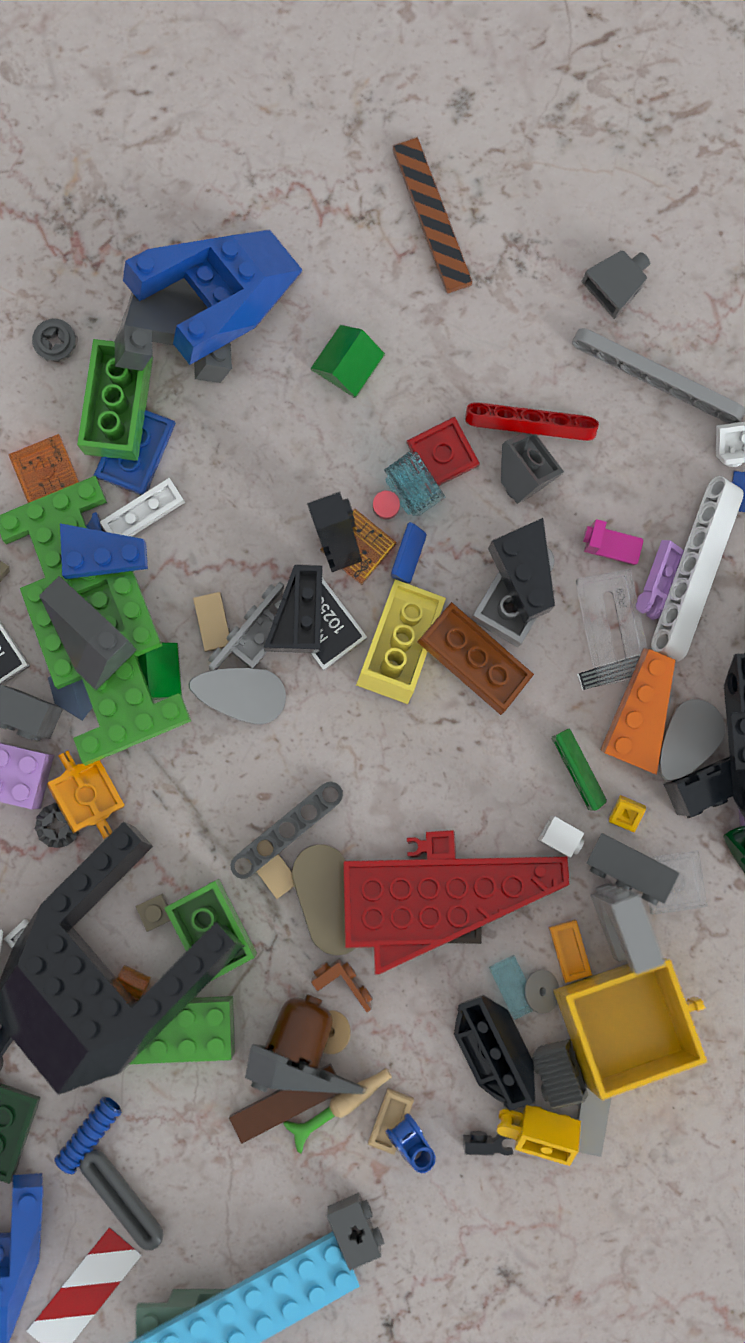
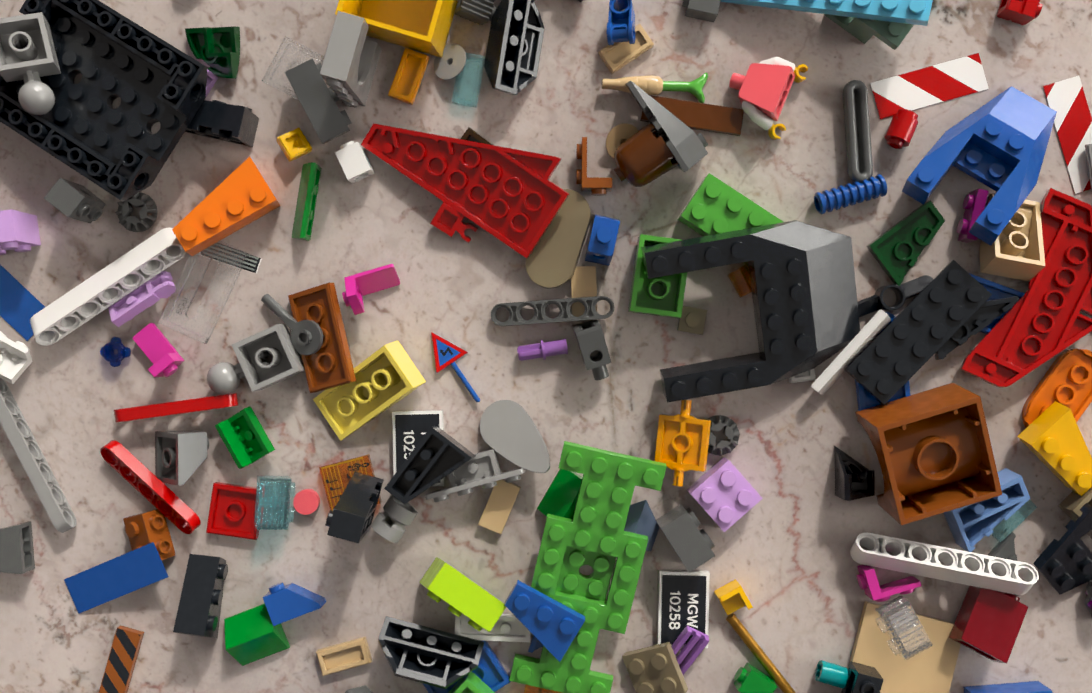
camera: 145 degrees left, 5 degrees up
dark grey wedge [39,576,137,690] -> none
blue slope [391,522,427,584] -> none
black wedge [488,518,555,624] -> none
light grey shield [659,699,725,781] -> none
none -> blue sticker [64,542,169,613]
none -> clear blue plate [100,337,131,367]
none -> red beam [114,393,238,422]
none -> dark grey gear [115,192,158,232]
none -> dark orange bracket [123,509,175,560]
none -> black wedge [173,554,228,639]
none -> green bracket [215,406,275,469]
none -> dark grey piece [261,294,323,355]
none -> blue slope [263,582,326,626]
none -> tan tile [316,636,372,676]
none -> dark pink bracket [342,264,400,315]
none -> light grey wheel [371,495,418,543]
none -> black wedge [378,616,484,689]
none -> lime wedge [419,557,506,632]
none -> piece [431,332,480,403]
none -> medium lavender axle [517,338,568,361]
none -> dark grey torso [572,319,611,380]
none -> blue torso [585,214,620,266]
none -> coral torso [729,57,808,139]
none -> red brick [884,109,918,149]

